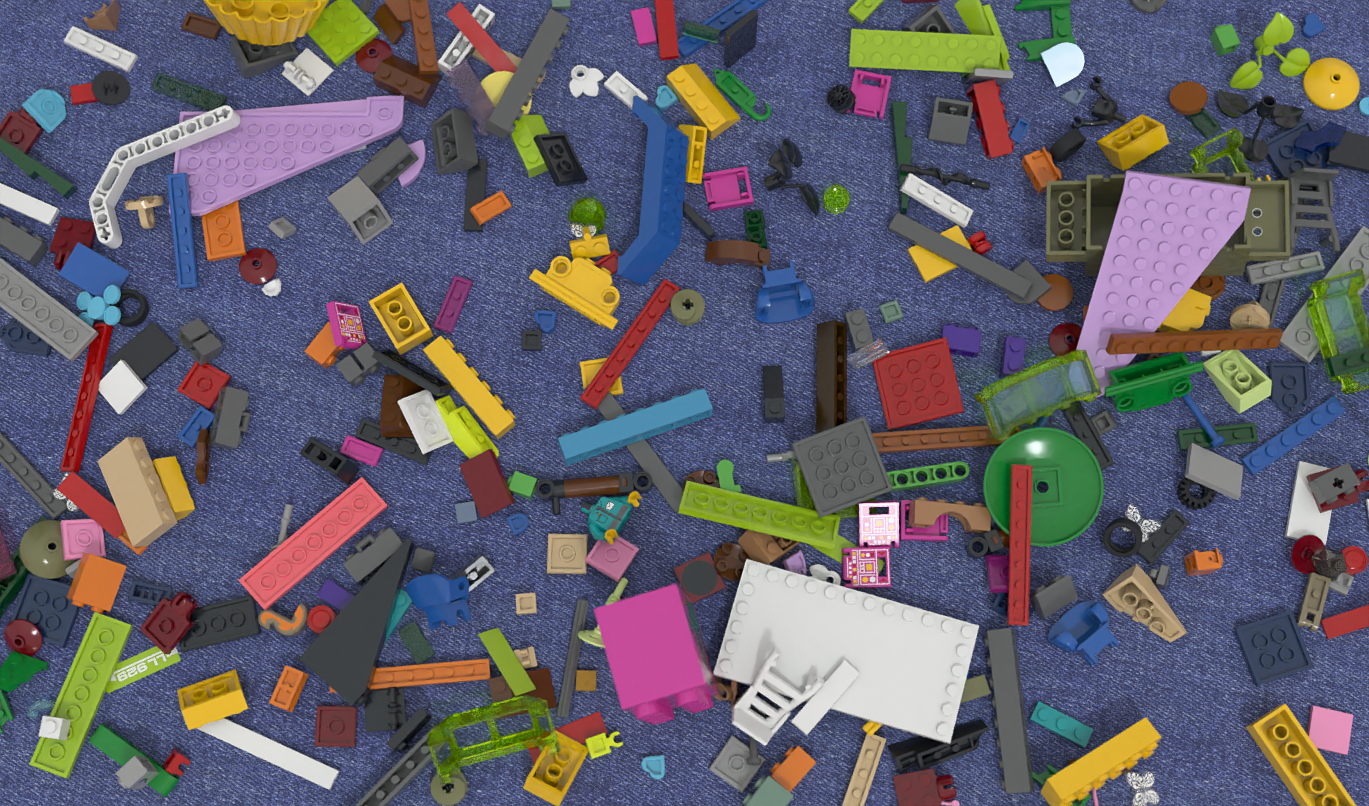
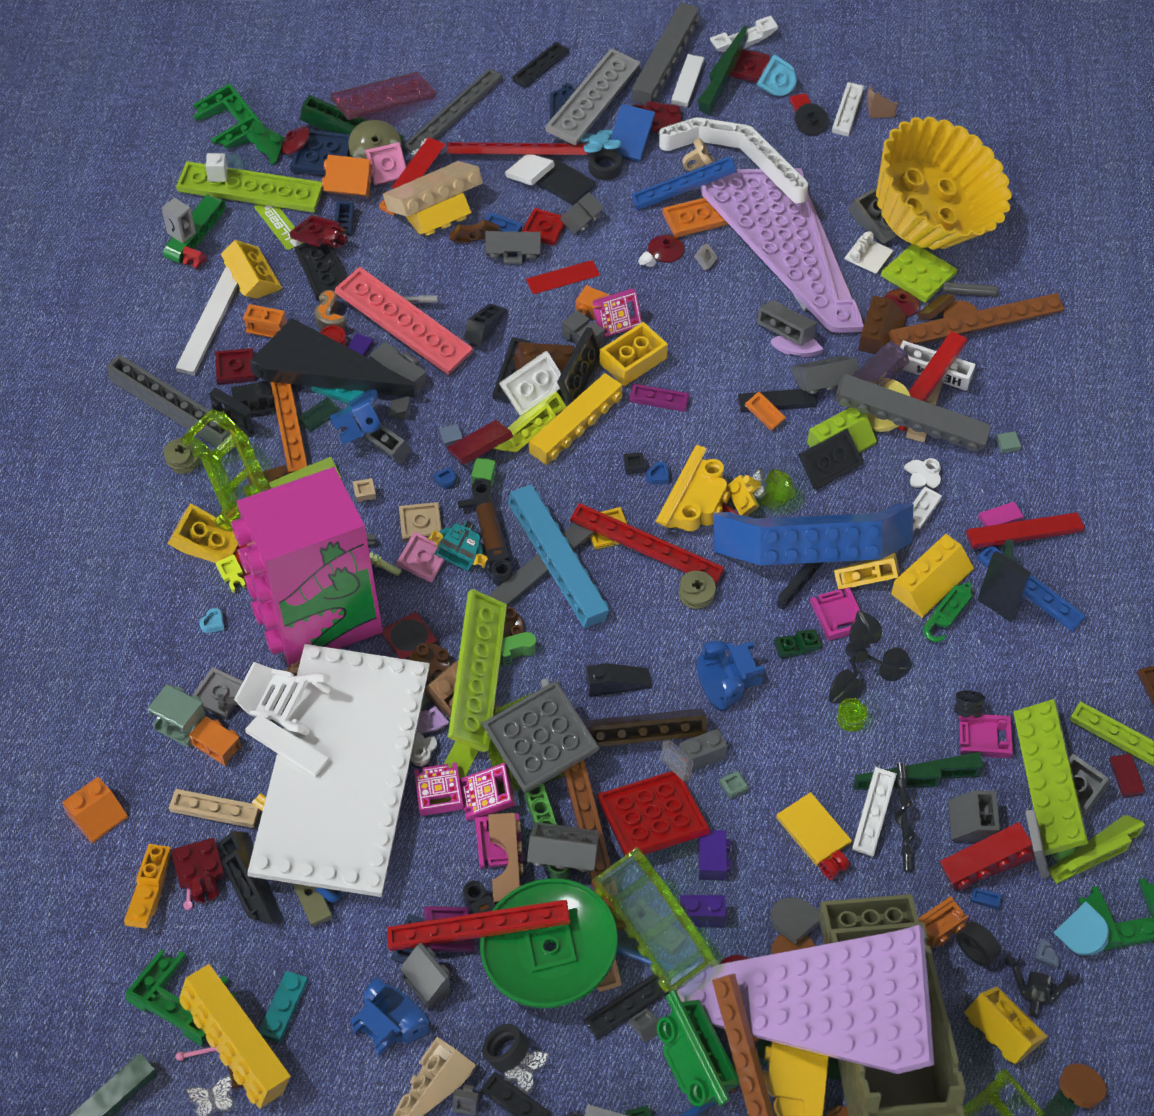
camera: 80 degrees right, 20 degrees down
tile [151,72,227,111] -> none
light grey slope [327,176,393,245] -> none
dark pink tile [340,435,384,468] -> none
medium azure tile [655,85,678,110] -> none
reddish brown arch [705,240,770,269] -> none
dark grey tile [888,212,1032,300] -> none
dark grey brick [985,628,1035,794] -> none
none -> red sticker [526,260,600,294]
none -> dark grey slope [527,822,600,872]

